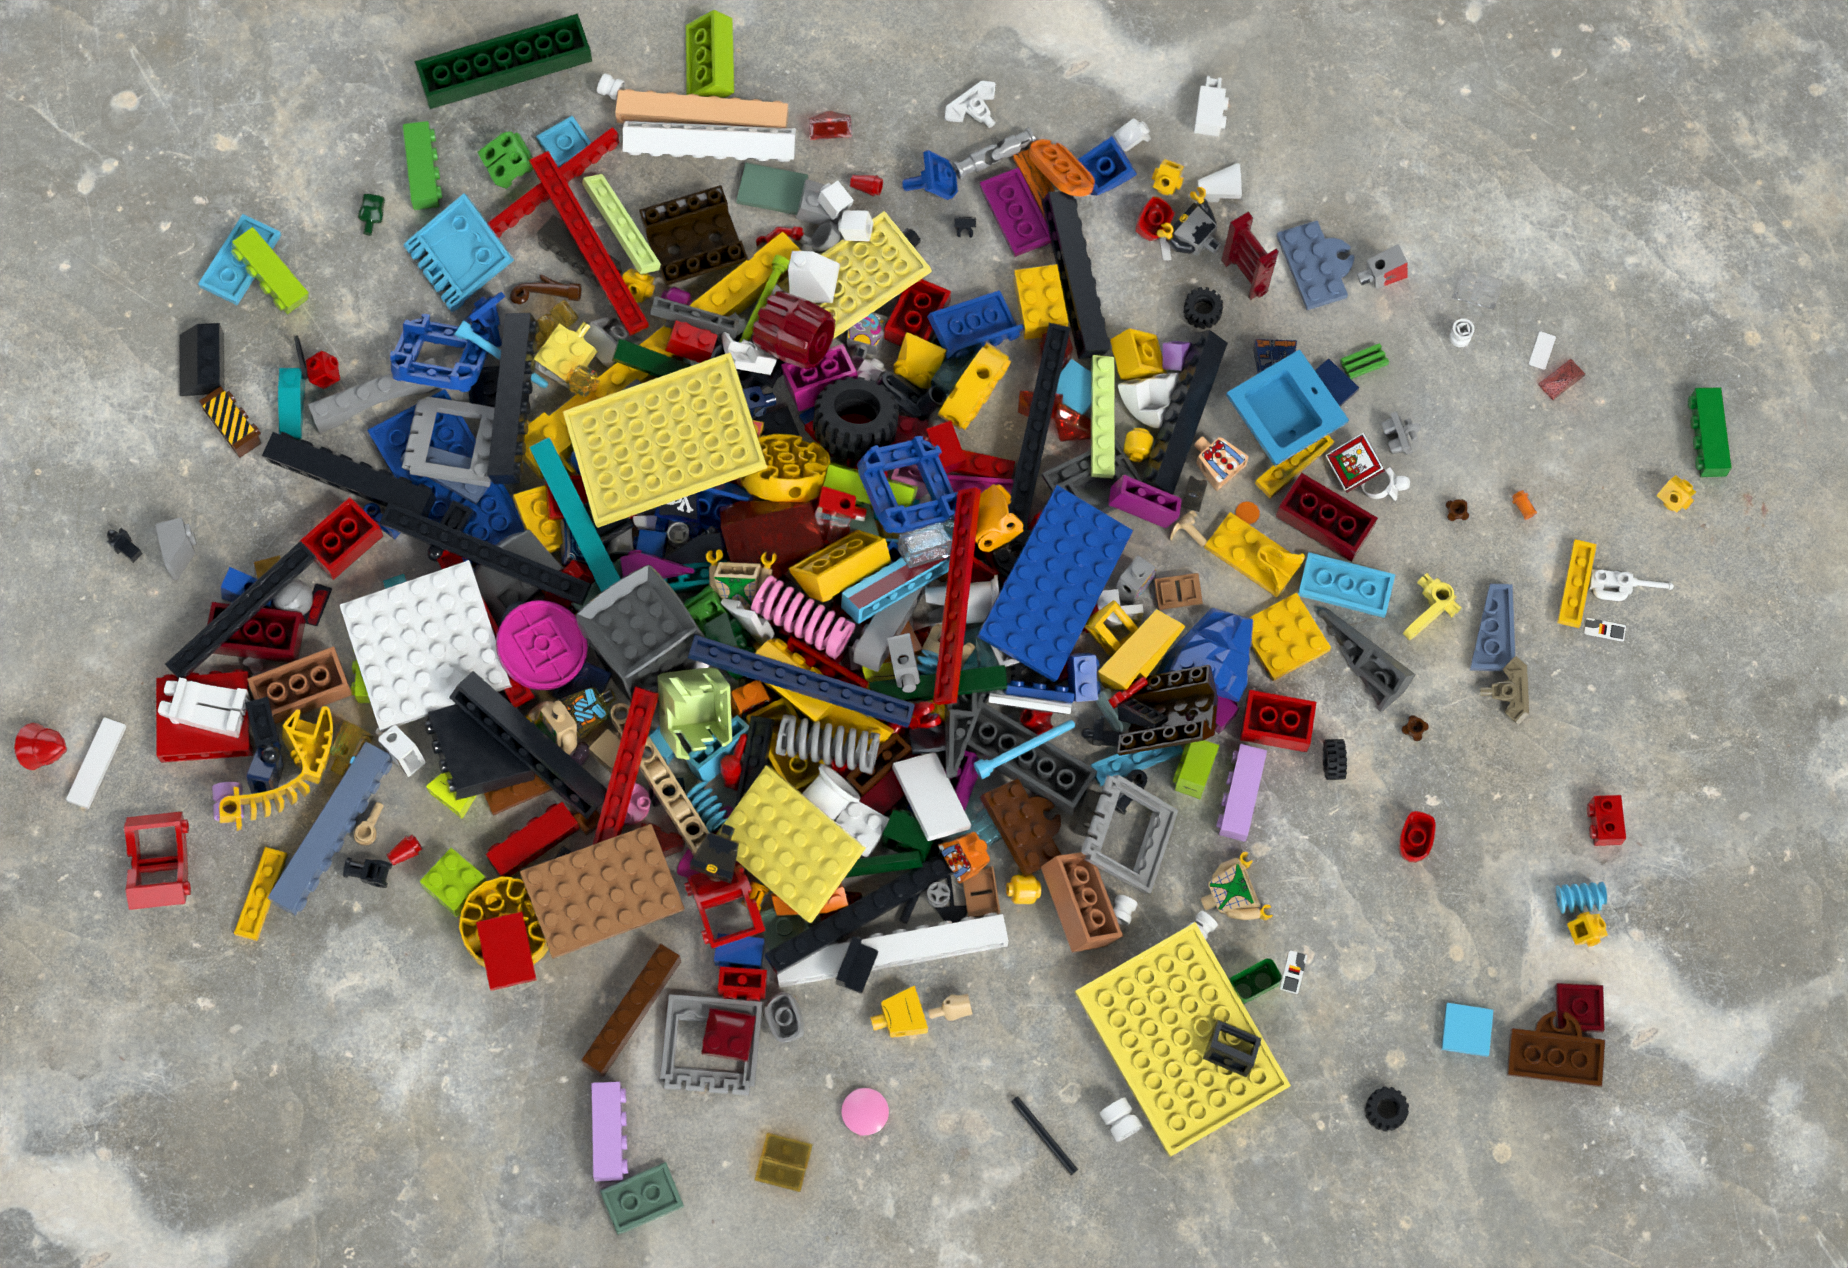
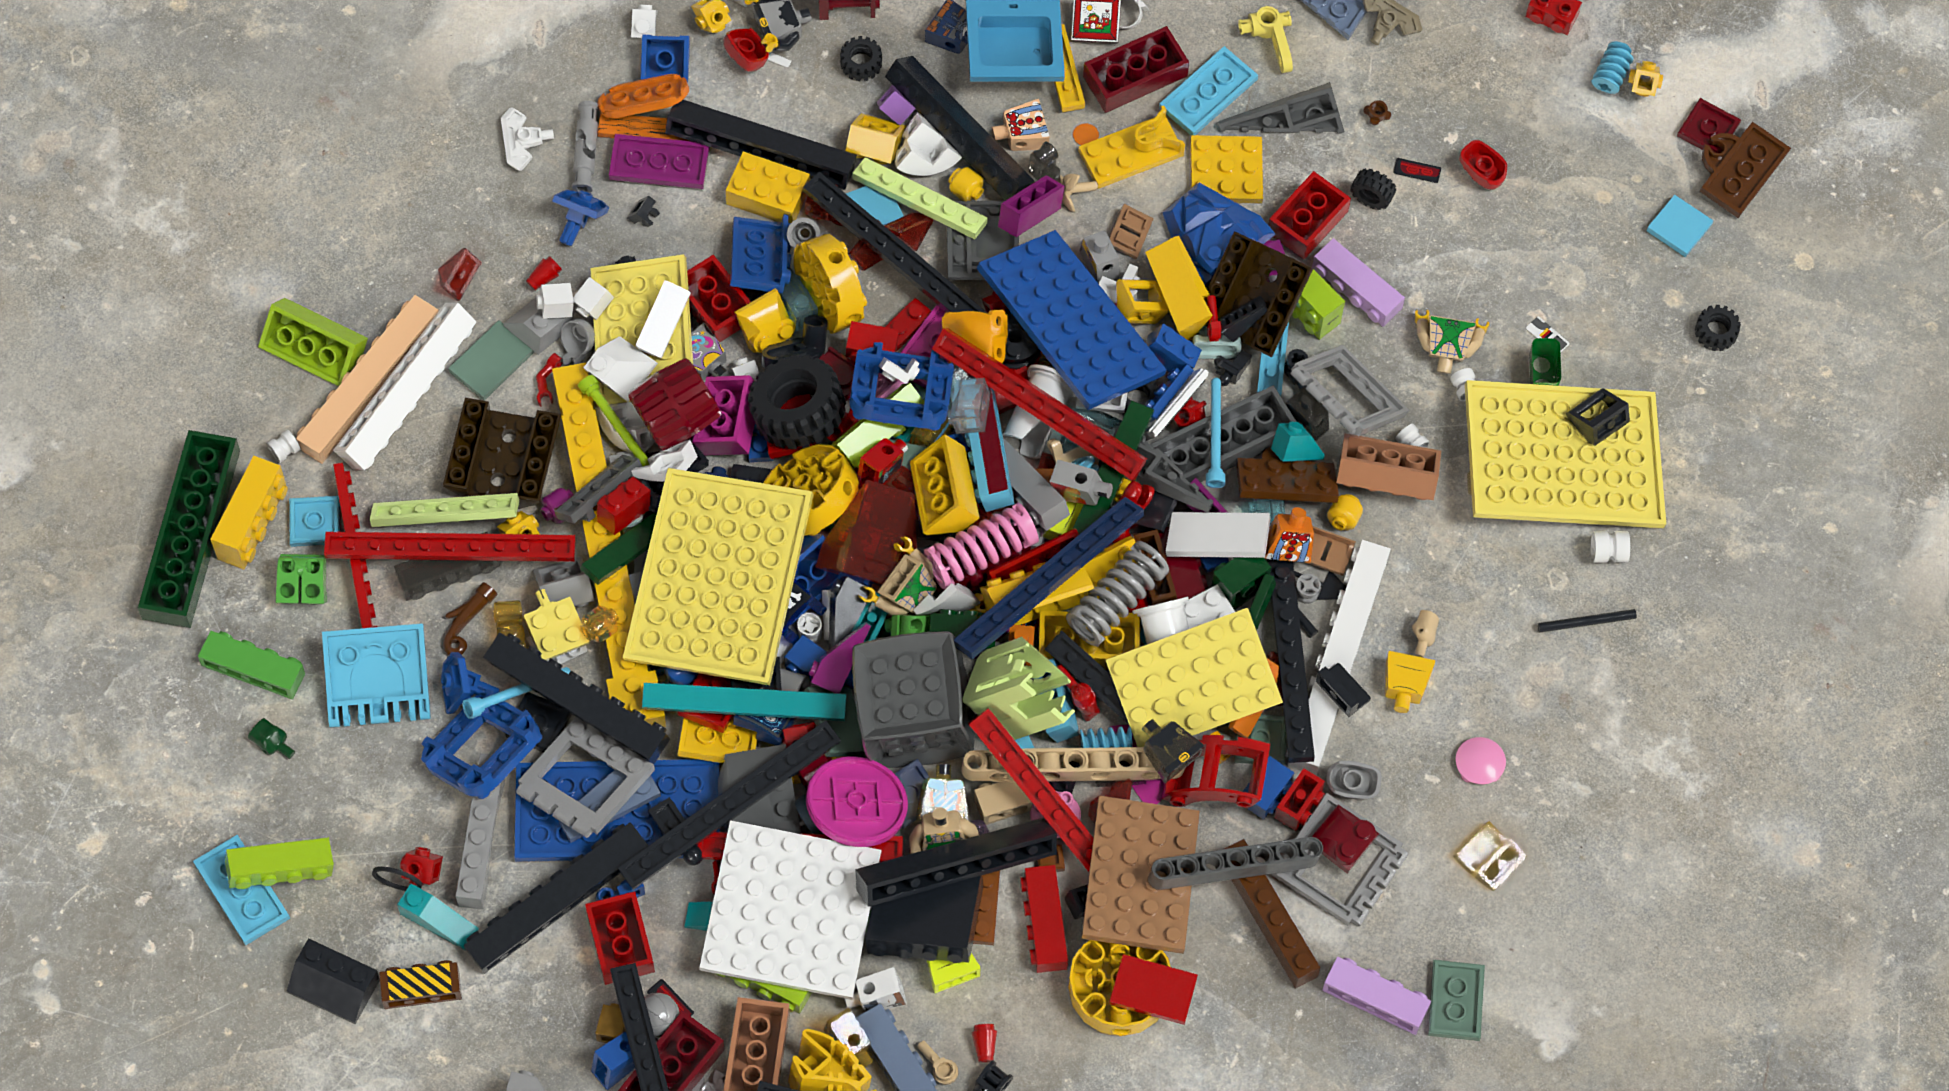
camera: 60 degrees left, 5 degrees down
lime brick [419,848,487,918] -> none
none -> yellow brick [211,455,288,570]
none -> white slope [636,280,691,359]
none -> light grey plant [787,218,821,248]
none -> white bracket [879,357,920,384]
none -> dark grey beam [1148,837,1323,890]
none -> teal slope [1271,421,1325,461]
none -> sticker [1394,158,1441,183]

